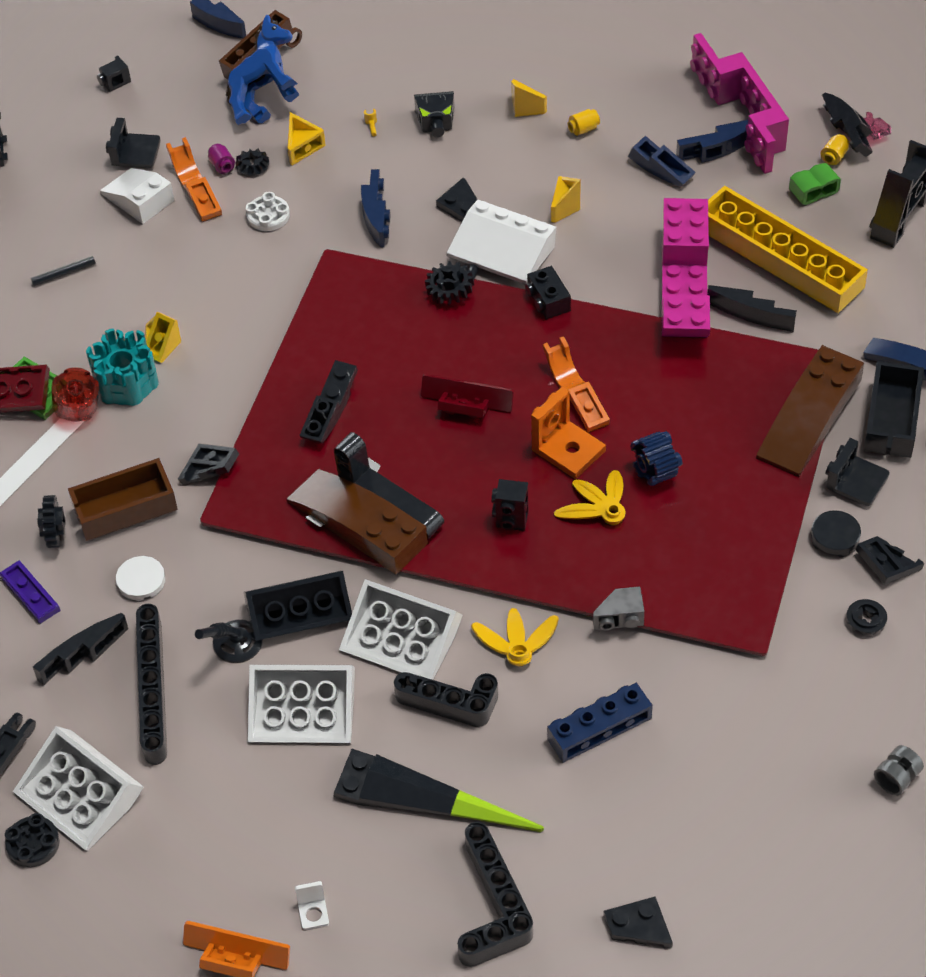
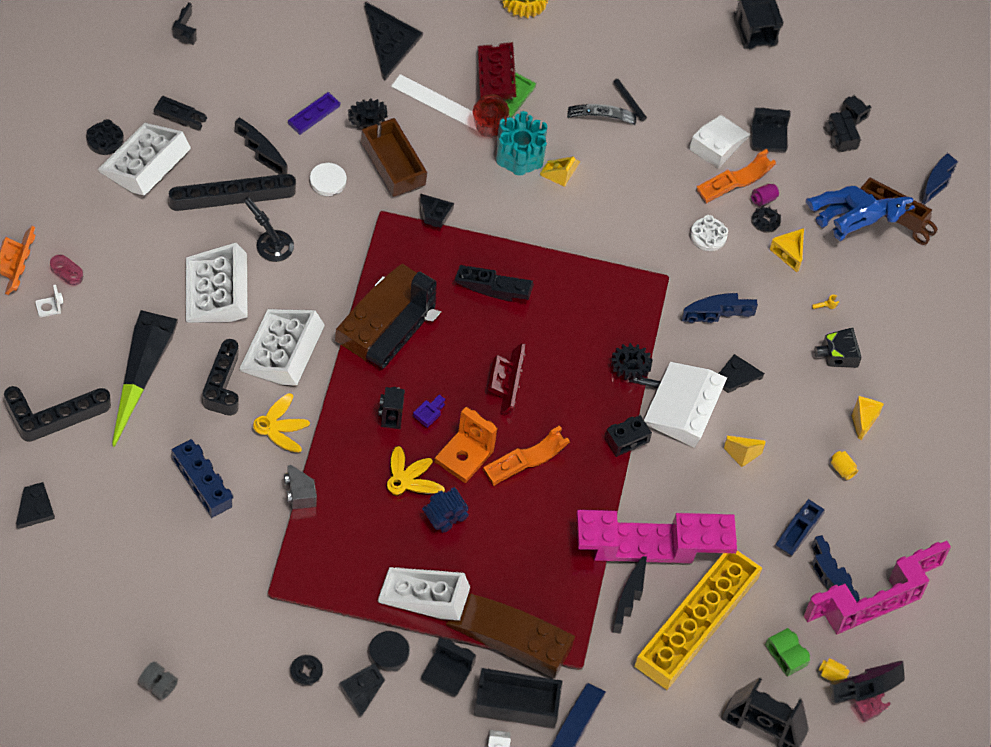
camera: 75 degrees right, 5 degrees up
black slope [243,571,352,641] -> none
none -> clear pink plate [50,255,83,285]
none -> white slope [378,567,470,620]
none -> dark purple plate [413,395,445,428]
none -> sticker [567,104,636,125]
none -> black brick [826,110,861,152]

